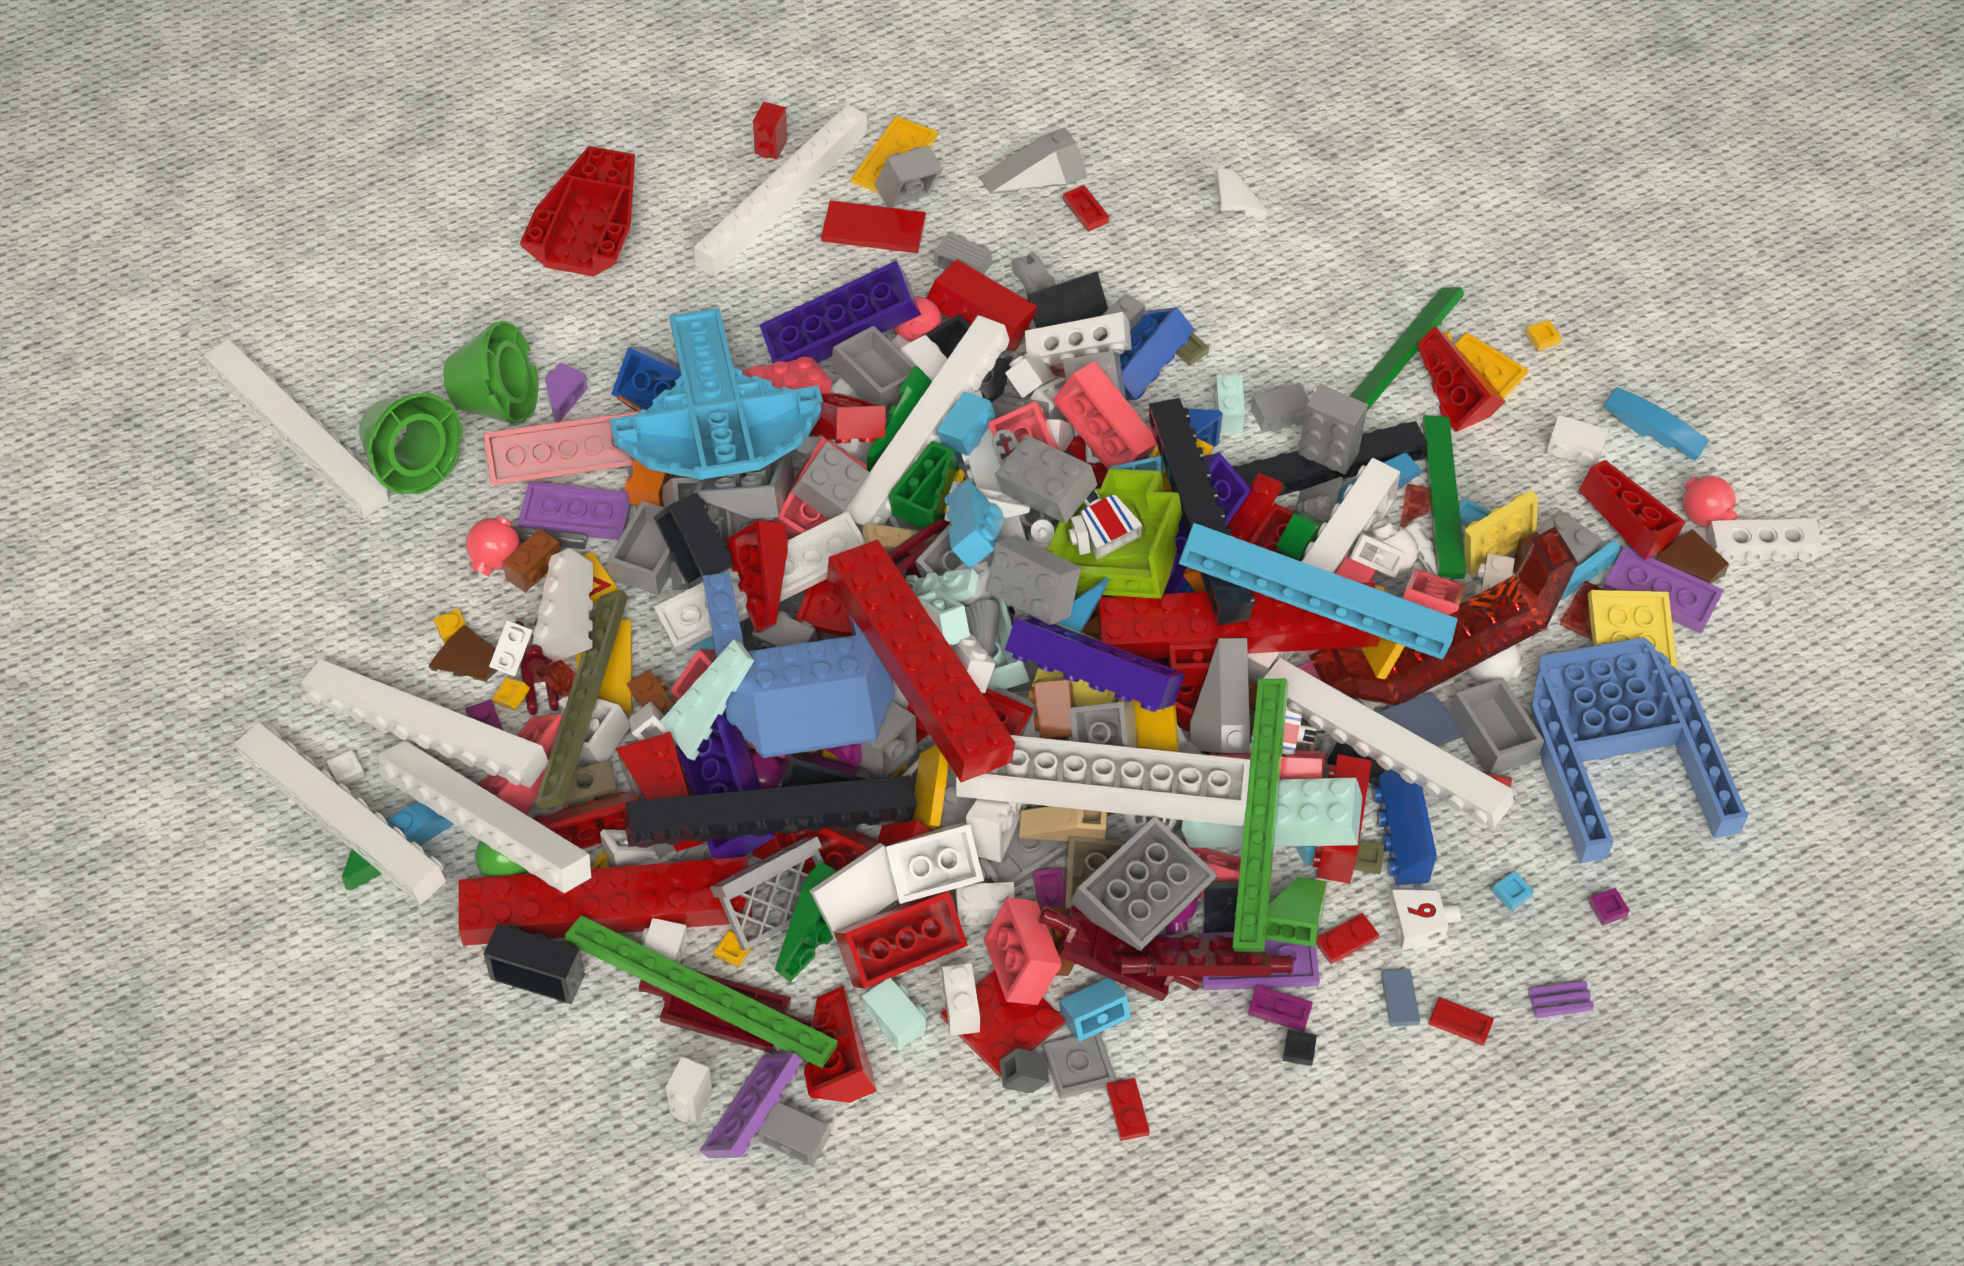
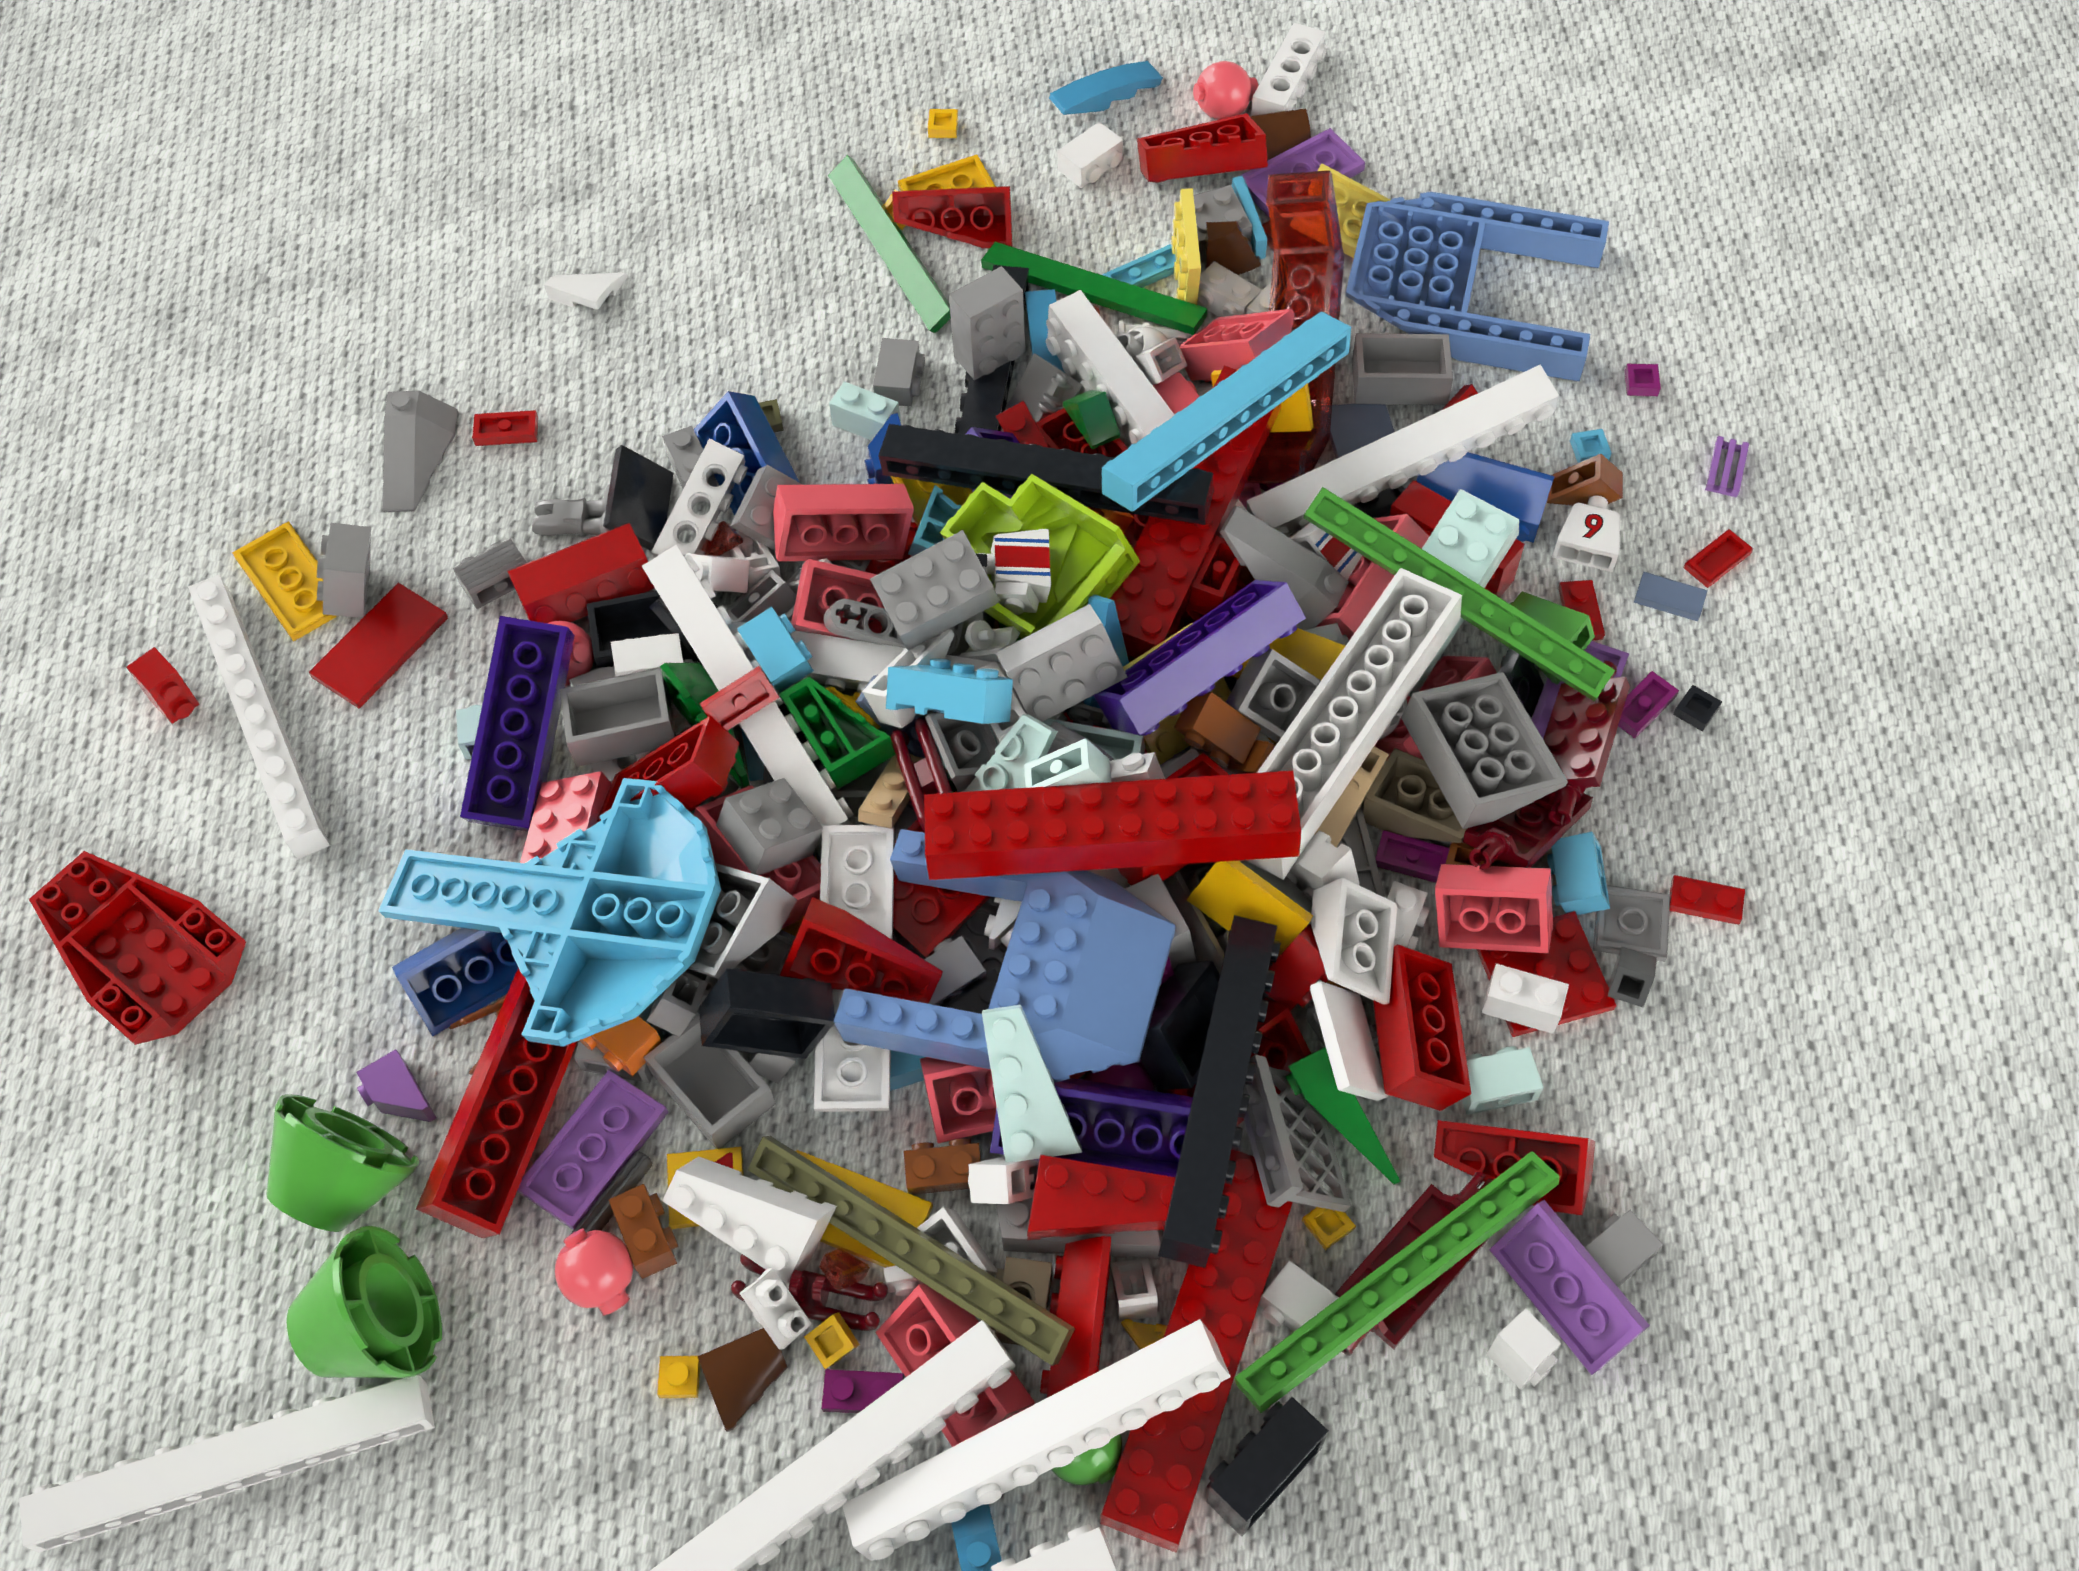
camera: 60 degrees left, 5 degrees up
none -> plate [699,666,779,731]
none -> dark orange slope [1547,454,1623,506]

